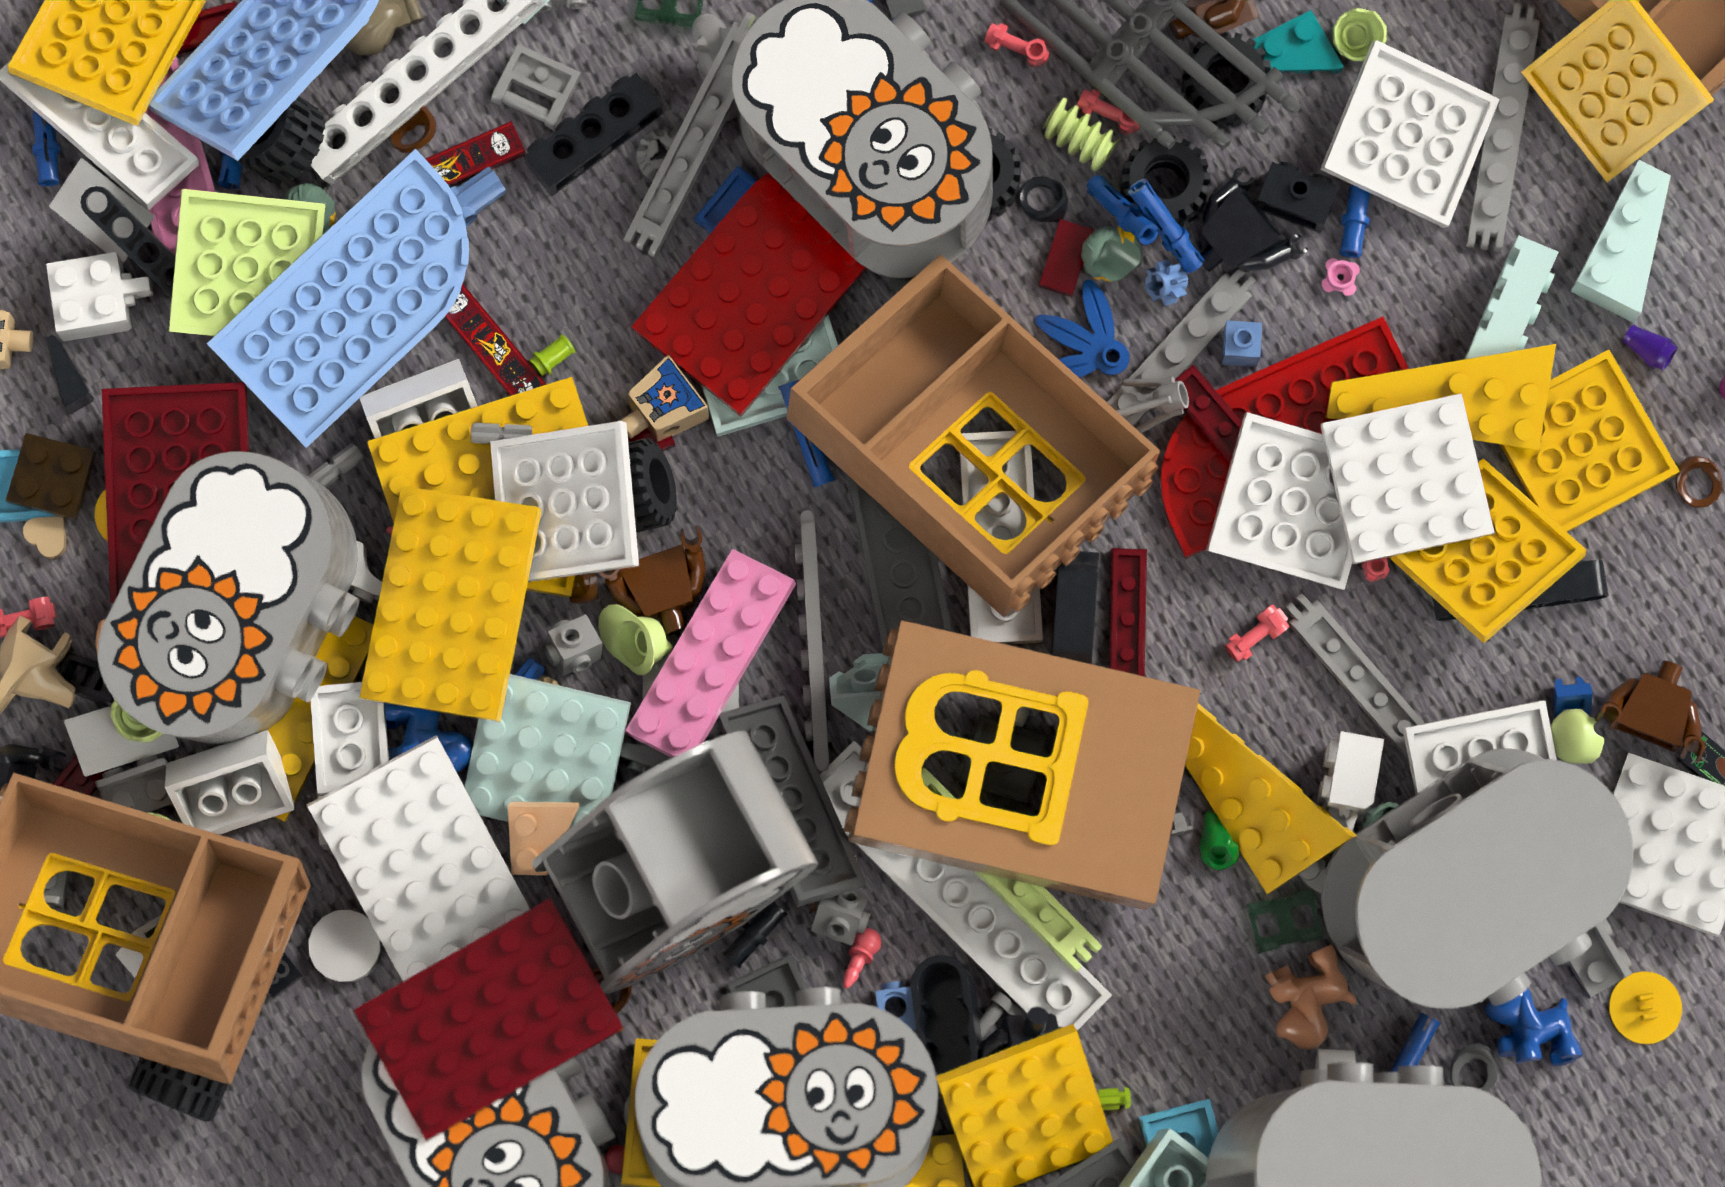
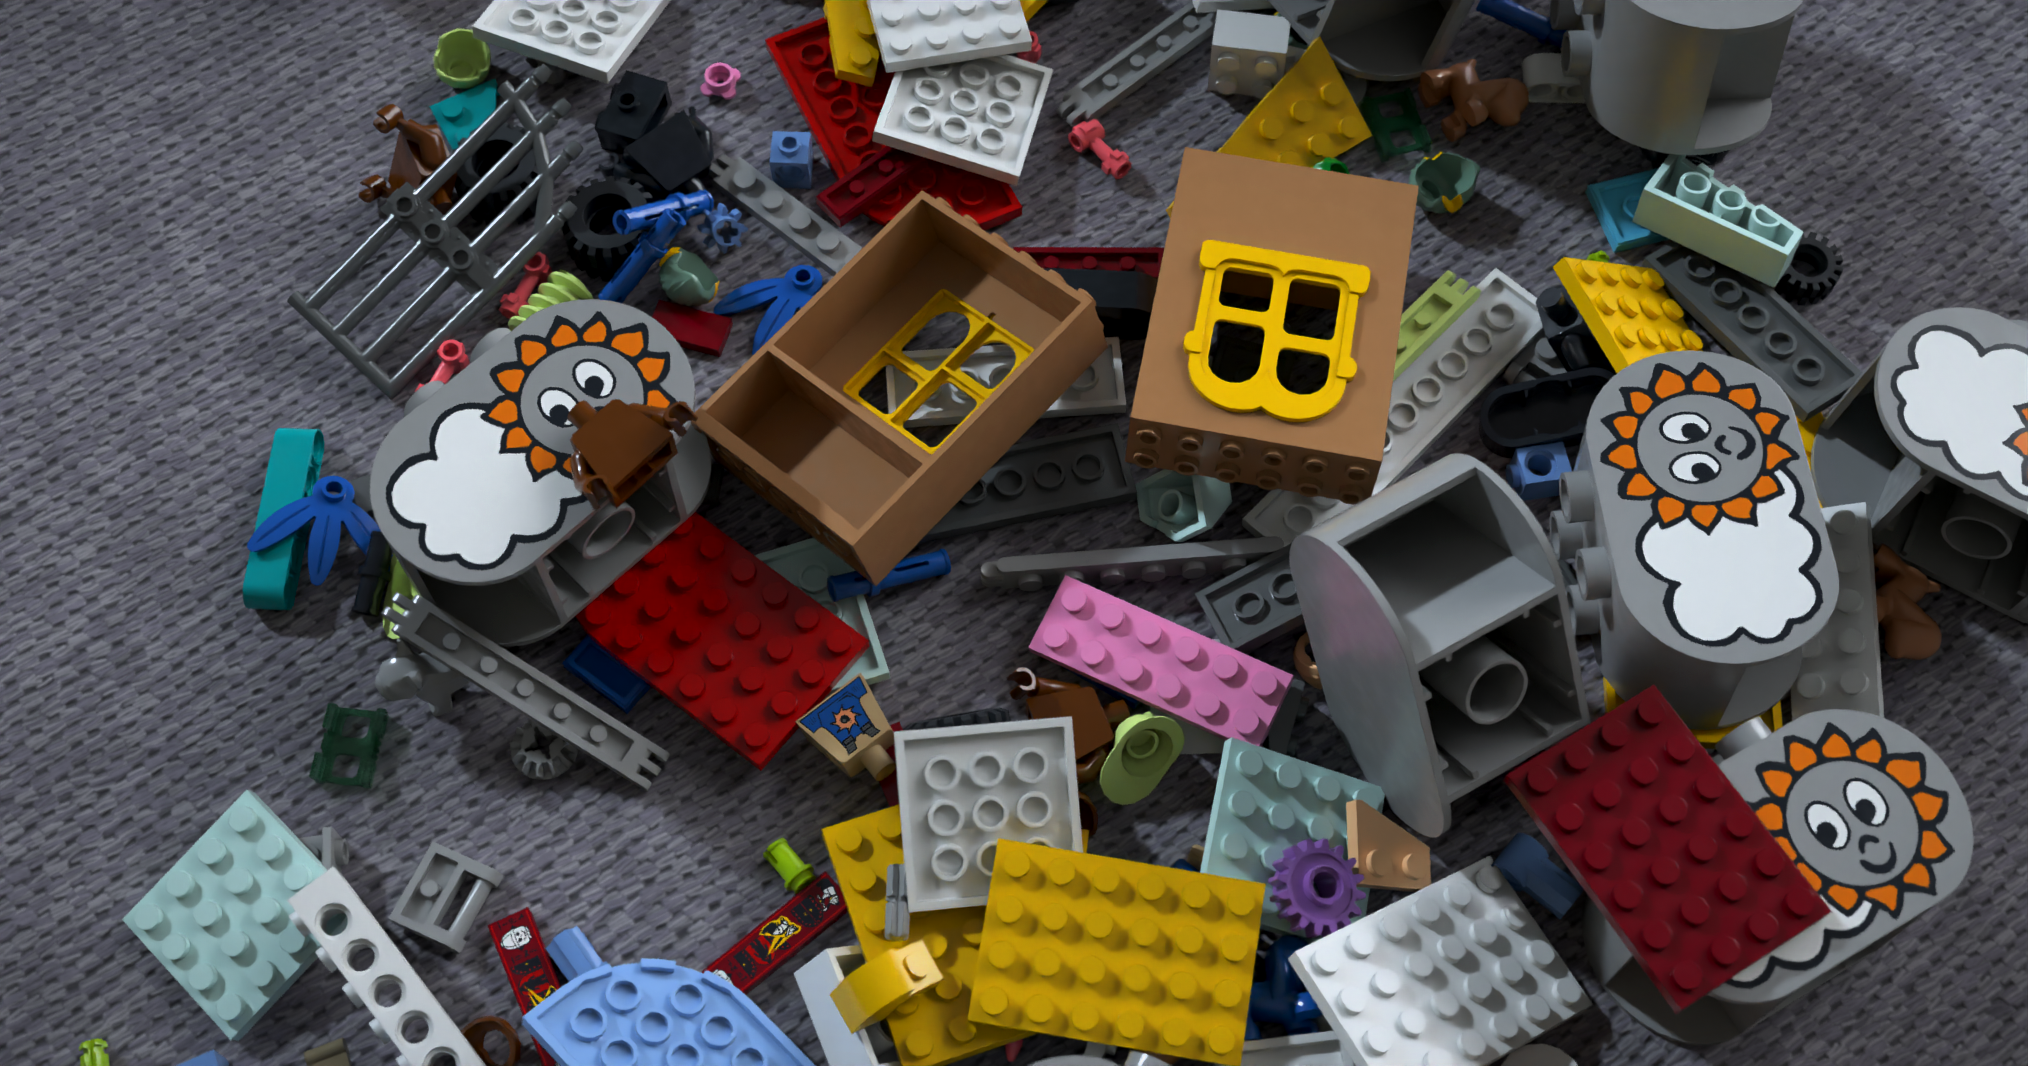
camera: 90 degrees left, 15 degrees down
black brick [524,72,663,197] -> none
light grey brick [544,614,603,676] -> none
light grey plant [1116,376,1189,433] -> none
blue pin [1339,185,1371,258] -> none
none -> reddish brown torso [568,399,698,510]
none -> yellow brick [829,940,944,1034]
none -> medium lavender gear [1268,838,1366,939]
none -> sand green hair [1409,152,1481,214]

